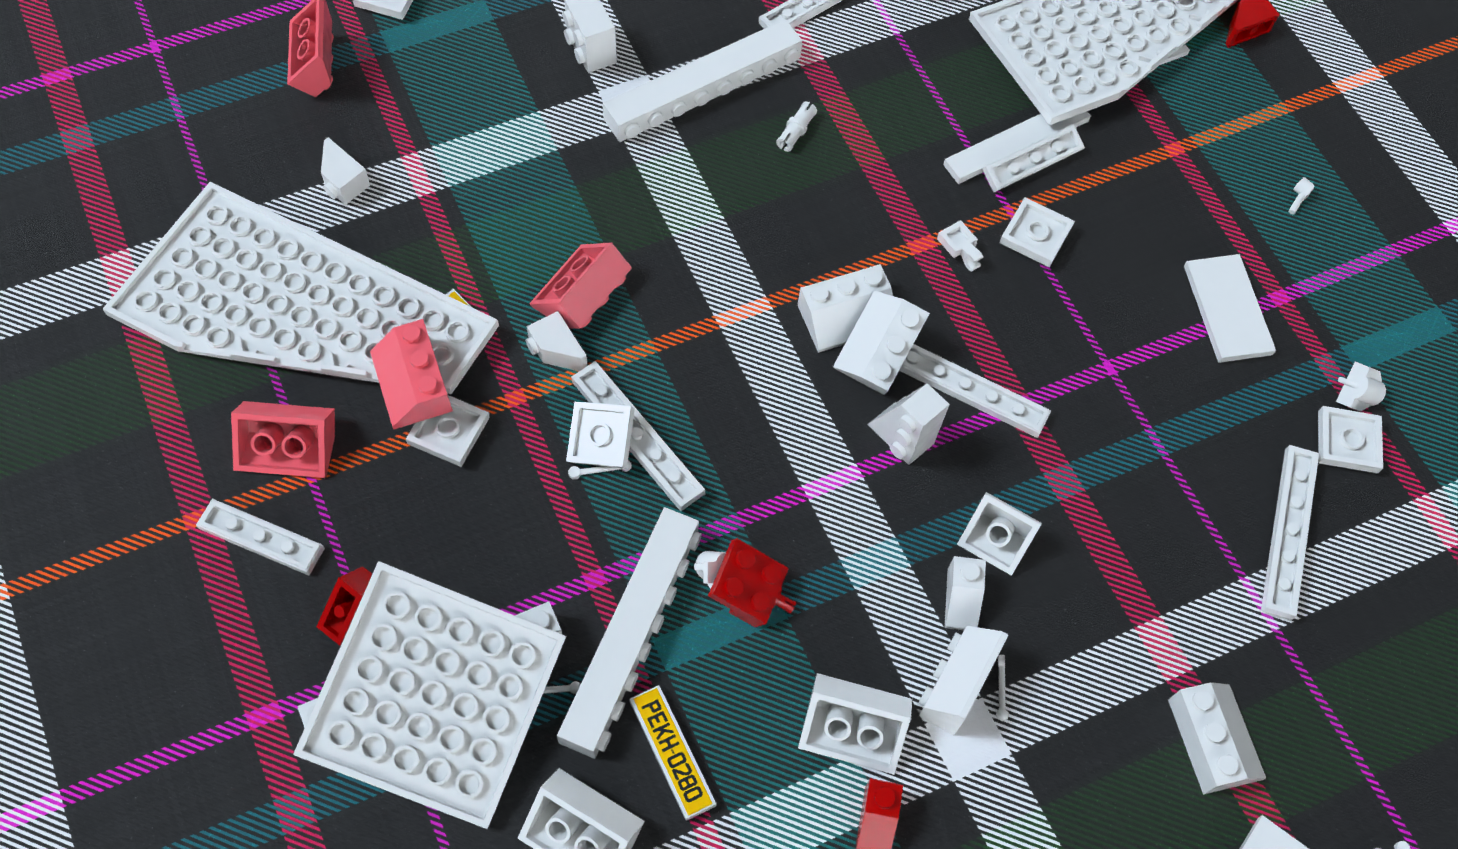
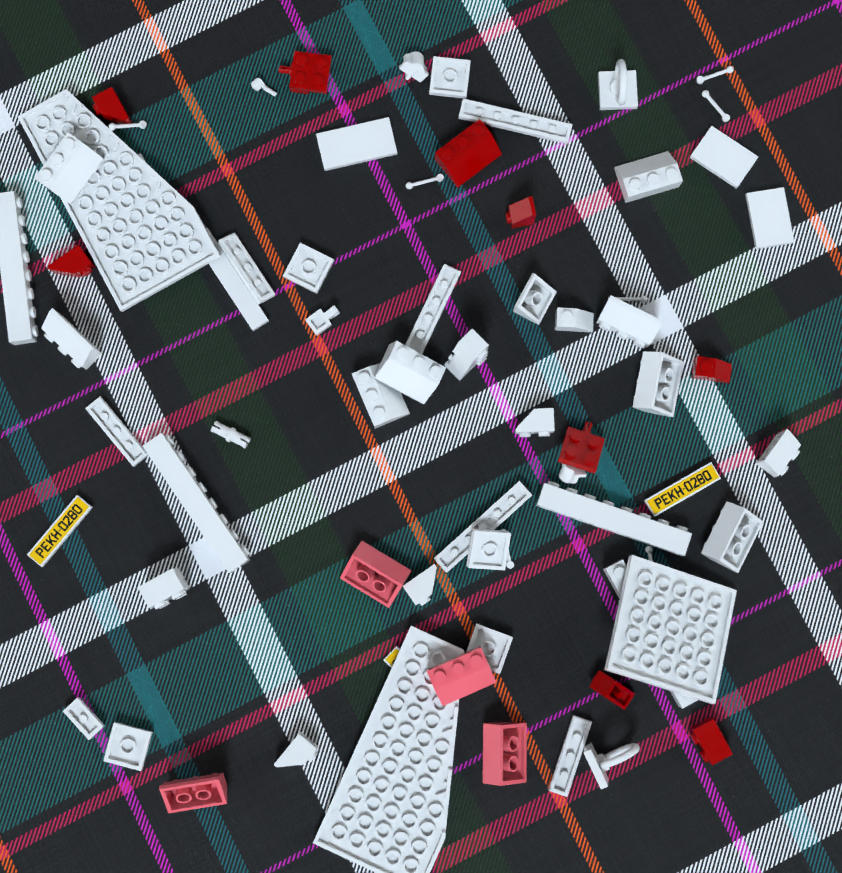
camera: 85 degrees left, 20 degrees up
none -> white hinge [109,121,147,131]
none -> red plate [279,51,332,94]
none -> white hinge [406,174,444,189]
none -> red slope [435,119,502,188]
none -> red slope [505,196,536,229]
none -> white slope [515,408,555,437]
none -> white tile [584,742,640,789]
none -> white tile [598,59,638,110]
none -> red brick [690,717,733,765]

